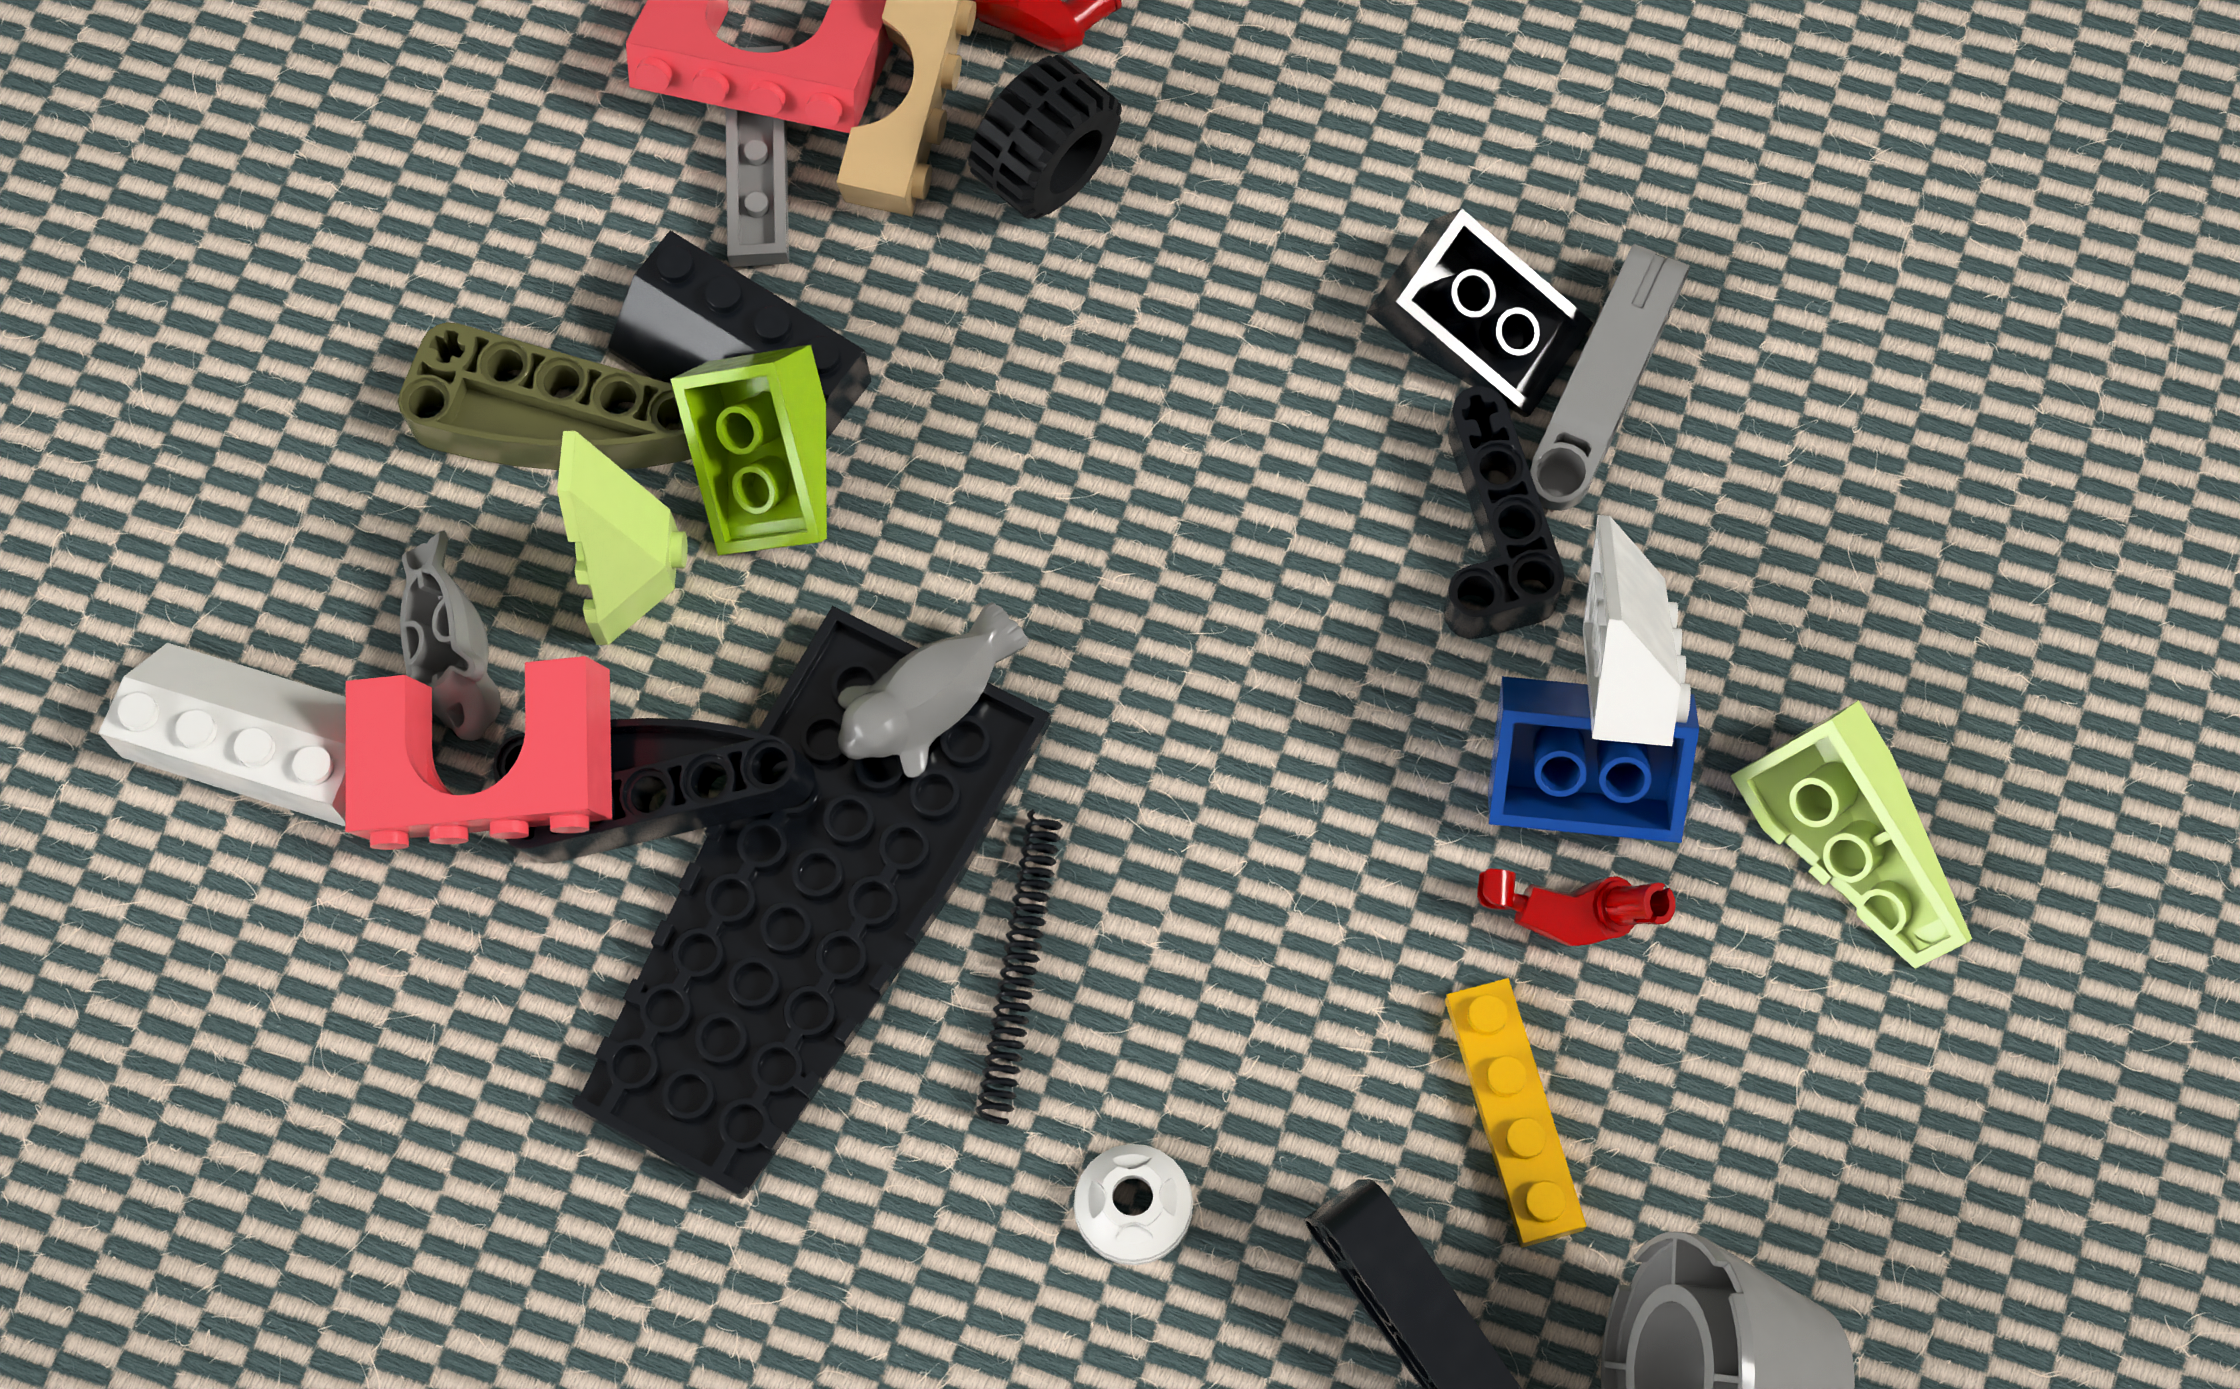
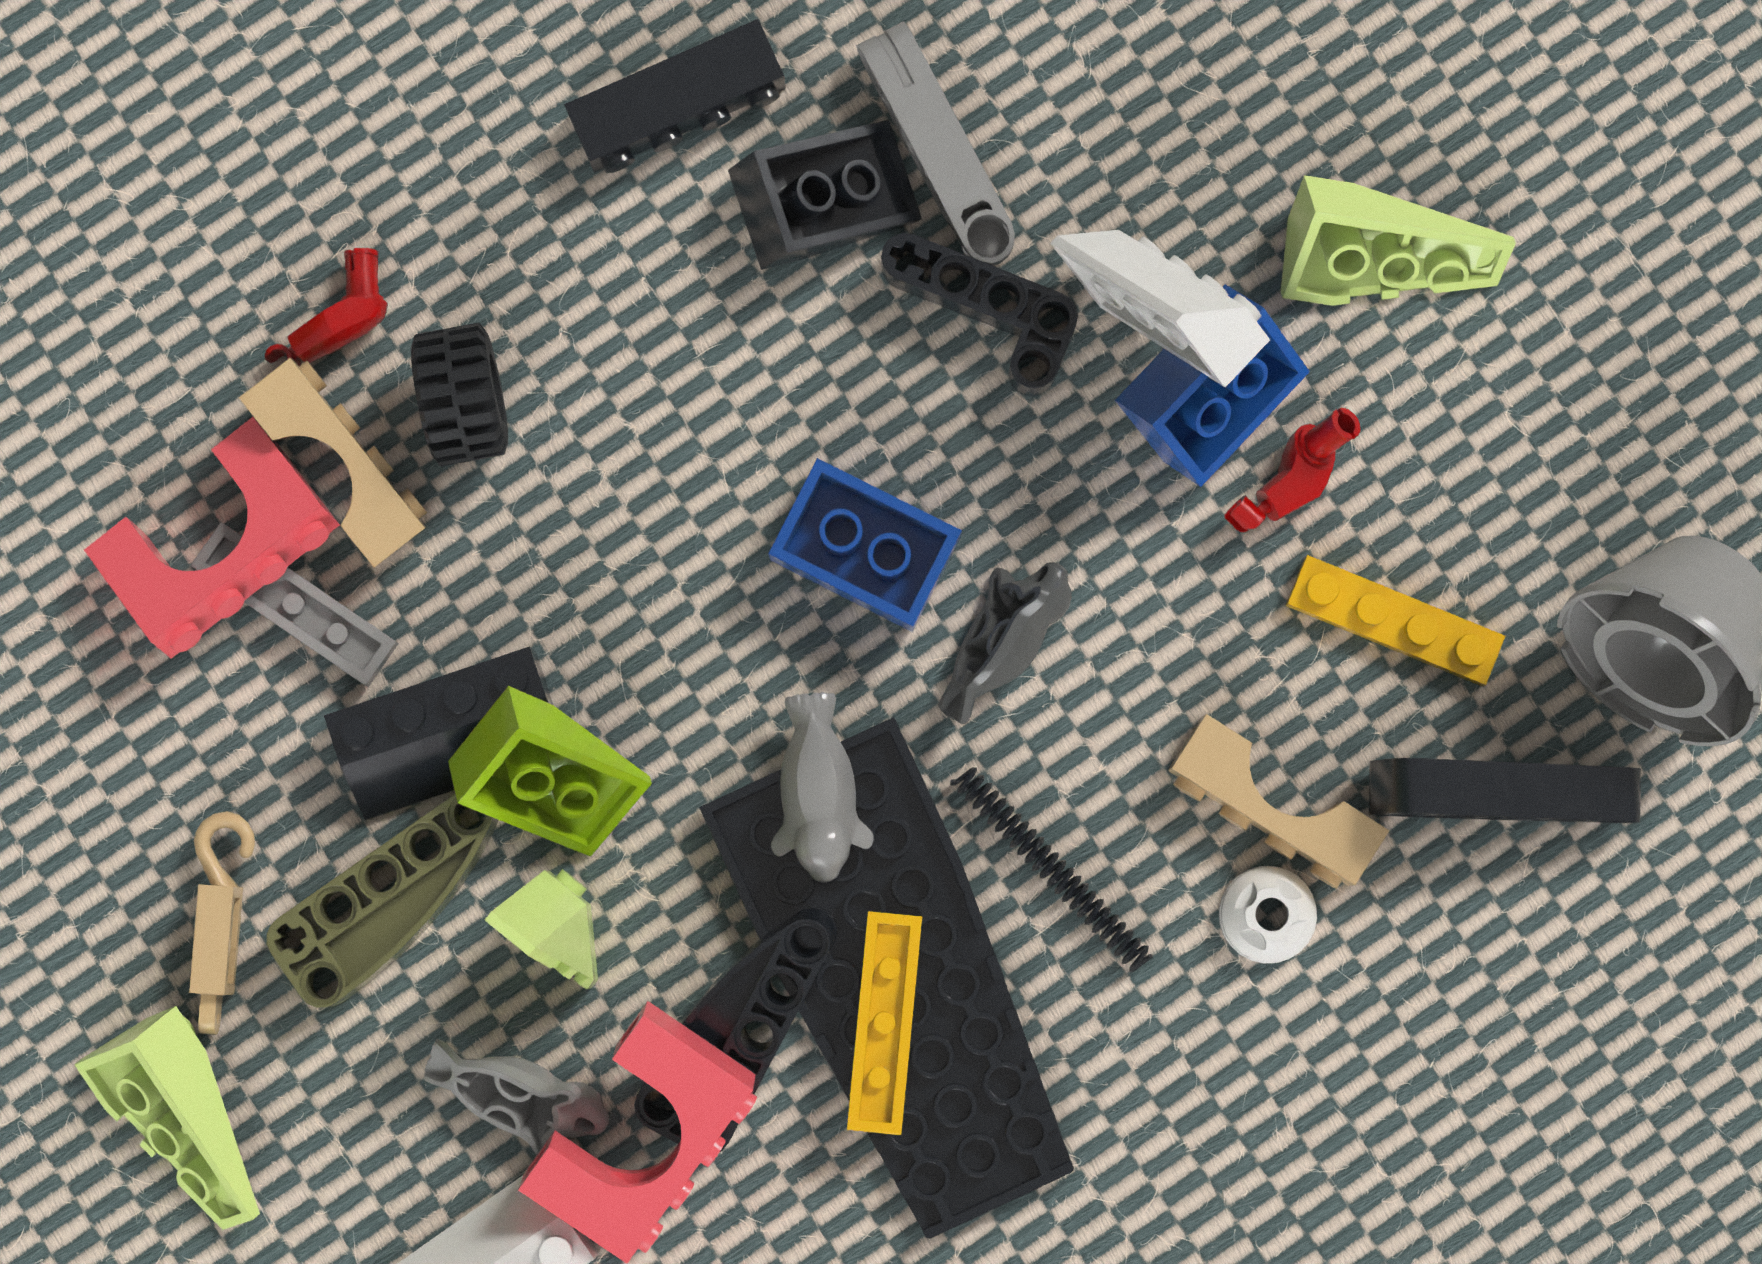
camera: 55 degrees left, 15 degrees up
none -> yellowish green wedge [74,1006,260,1230]
none -> tan piece [189,811,255,1035]
none -> black brick [564,19,786,173]
none -> blue brick [768,458,962,632]
none -> yellow plate [847,911,922,1135]
none -> dark grey animal [938,562,1072,724]
none -> tan arch [1168,714,1390,889]

